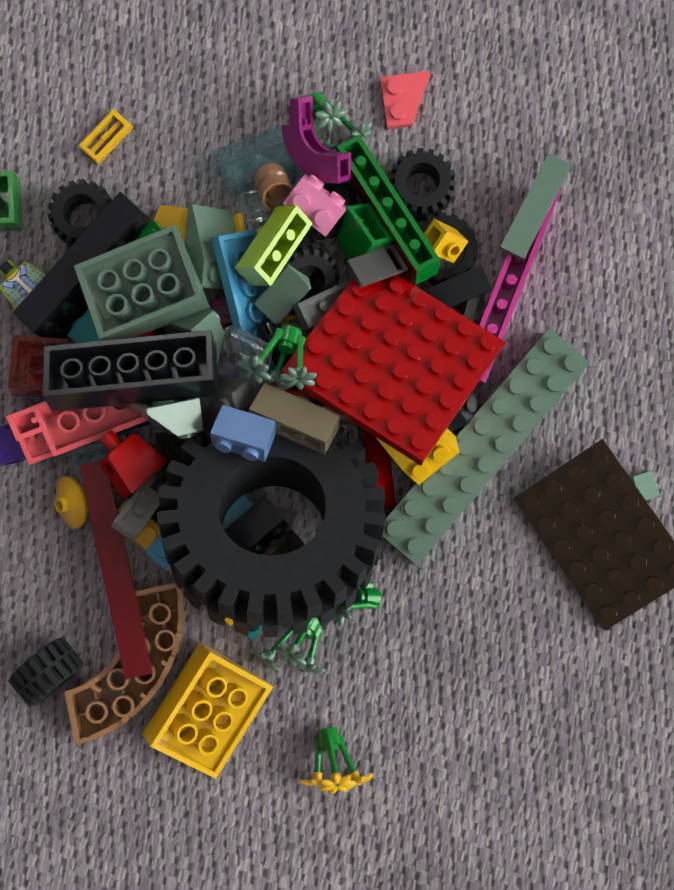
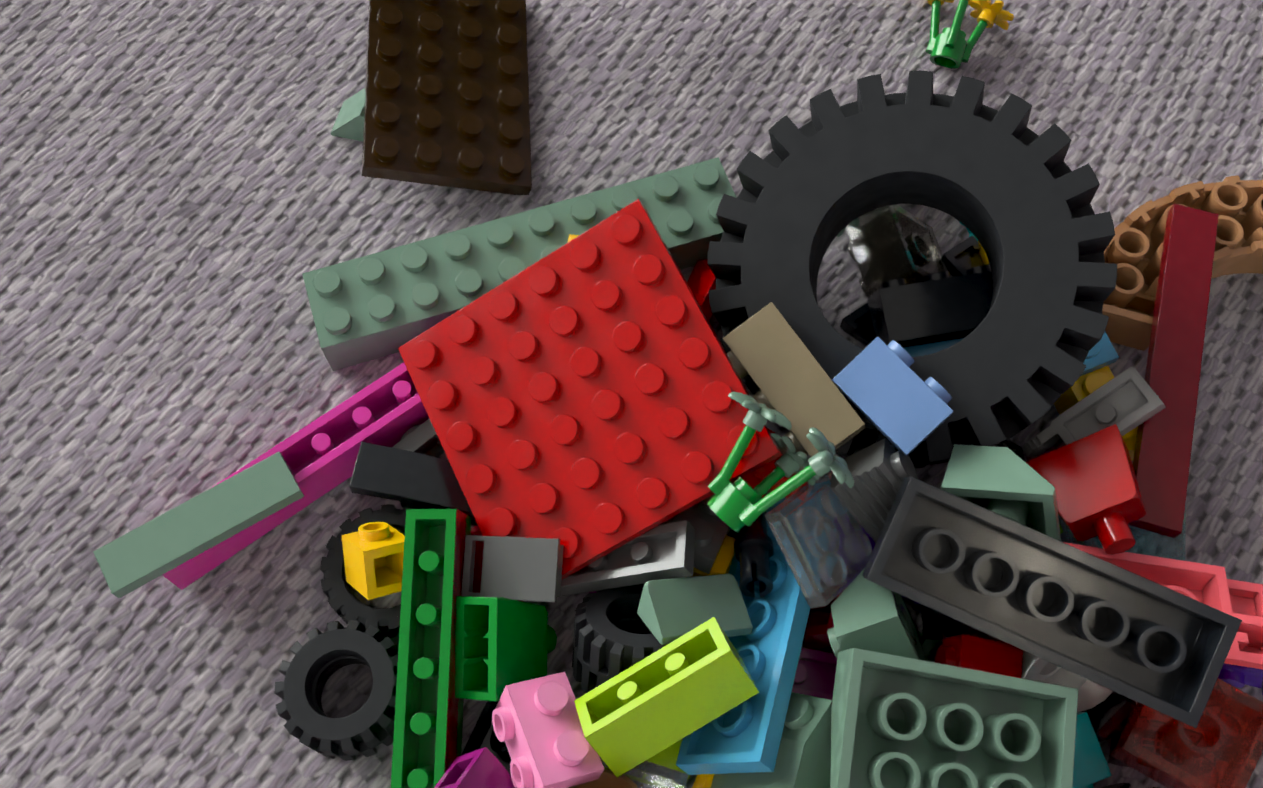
camera: 150 degrees left, 20 degrees down
yellow dish [55,476,88,529] -> none
yellow slope [142,642,273,779] -> none

